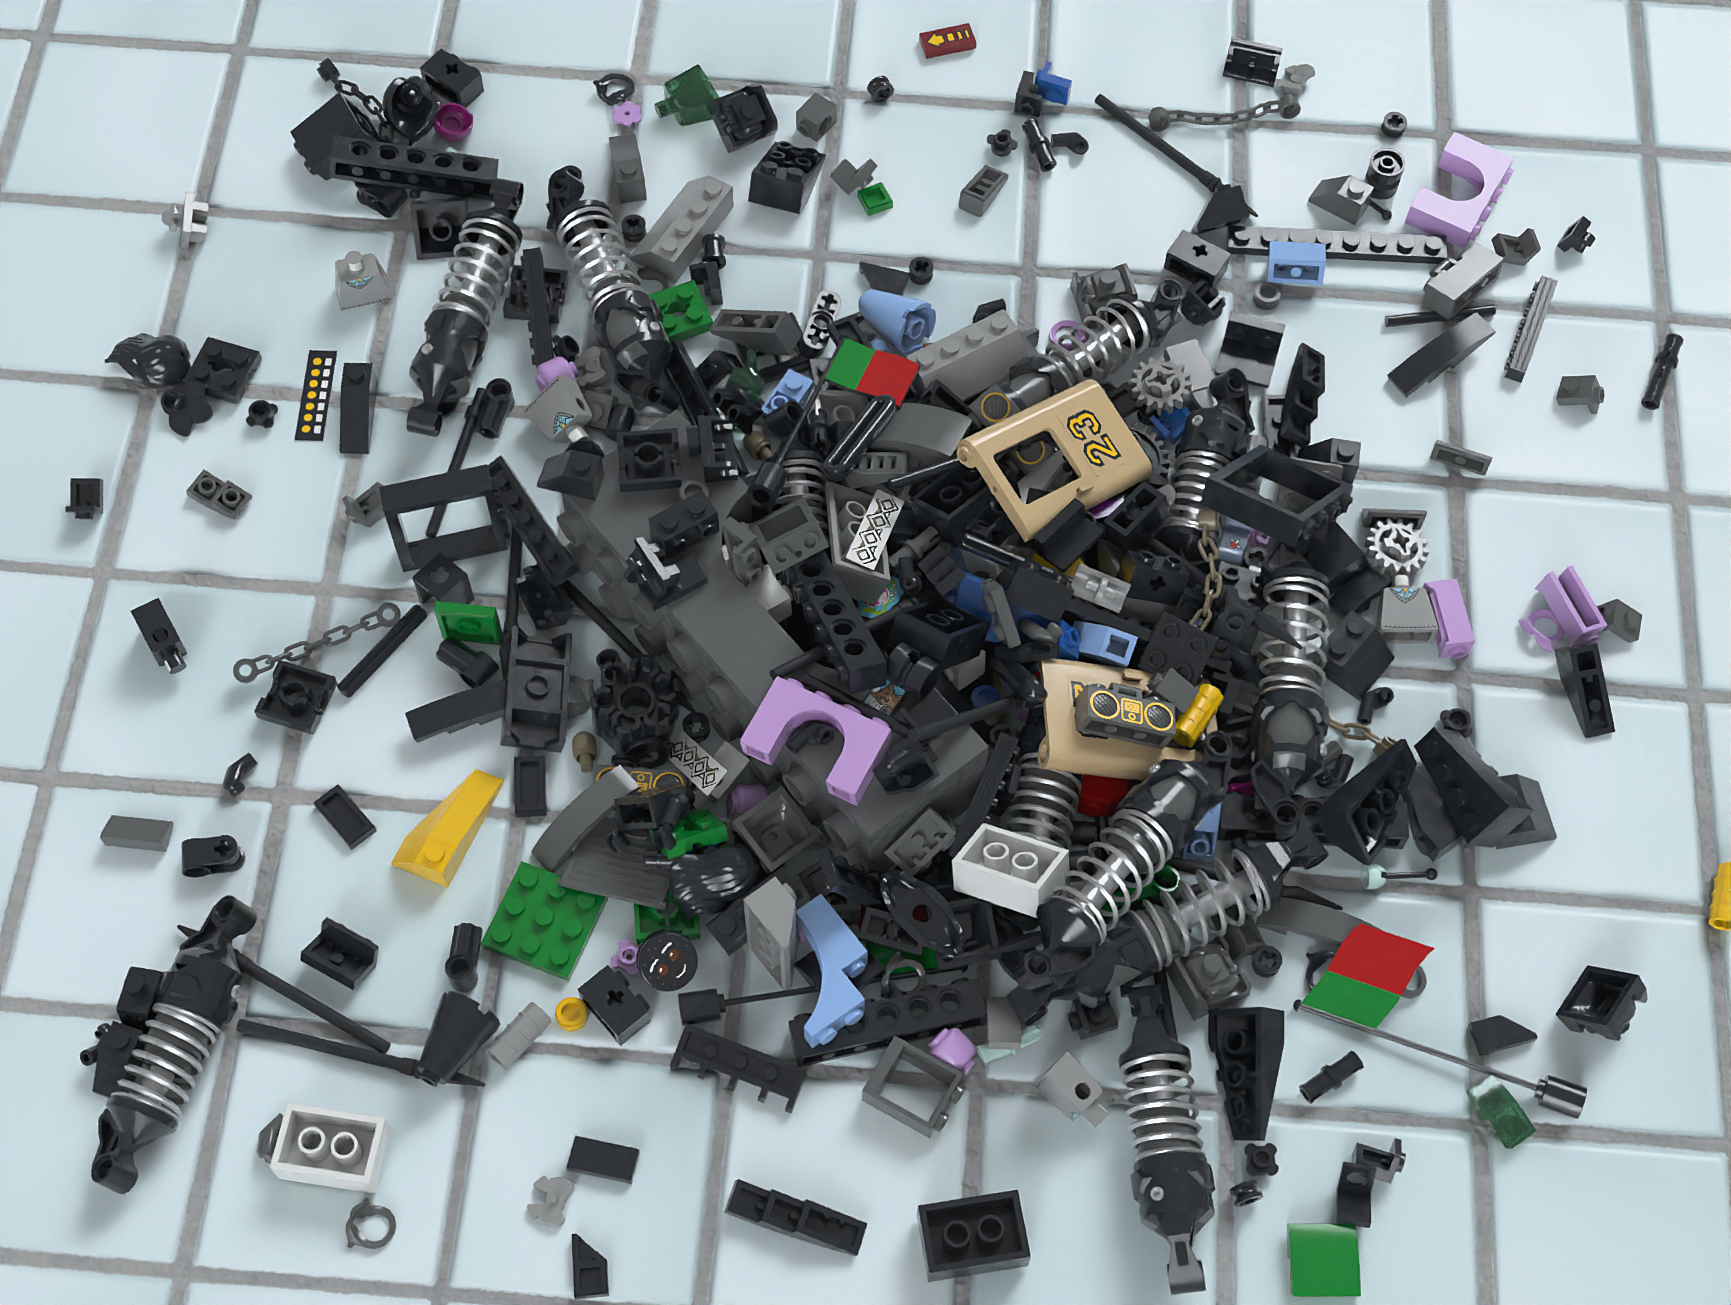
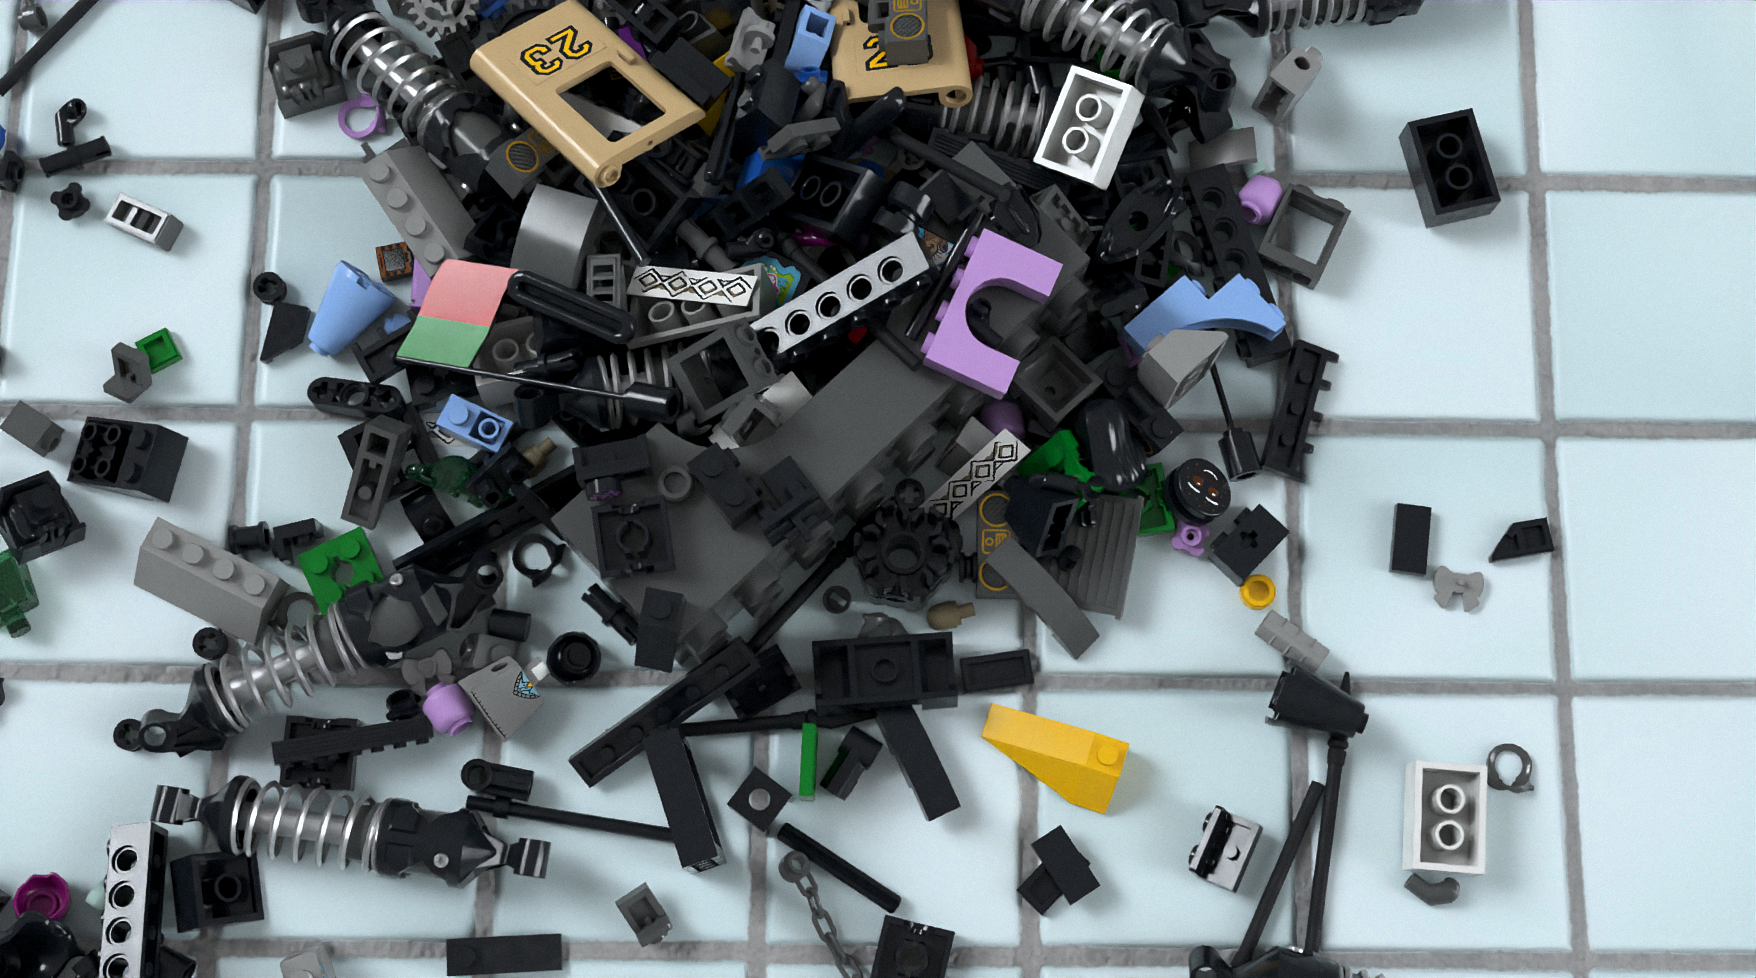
camera: 95 degrees left, 15 degrees up
black piece [445,923,483,993] -> none
green plate [481,861,608,981] -> none
dark grey slope [609,134,647,204] -> none
lavender plant [613,101,642,127] -> none
black slope [724,1179,868,1256] -> none
black arm [973,298,1006,323] -> none
none -> black tile [1030,825,1101,905]

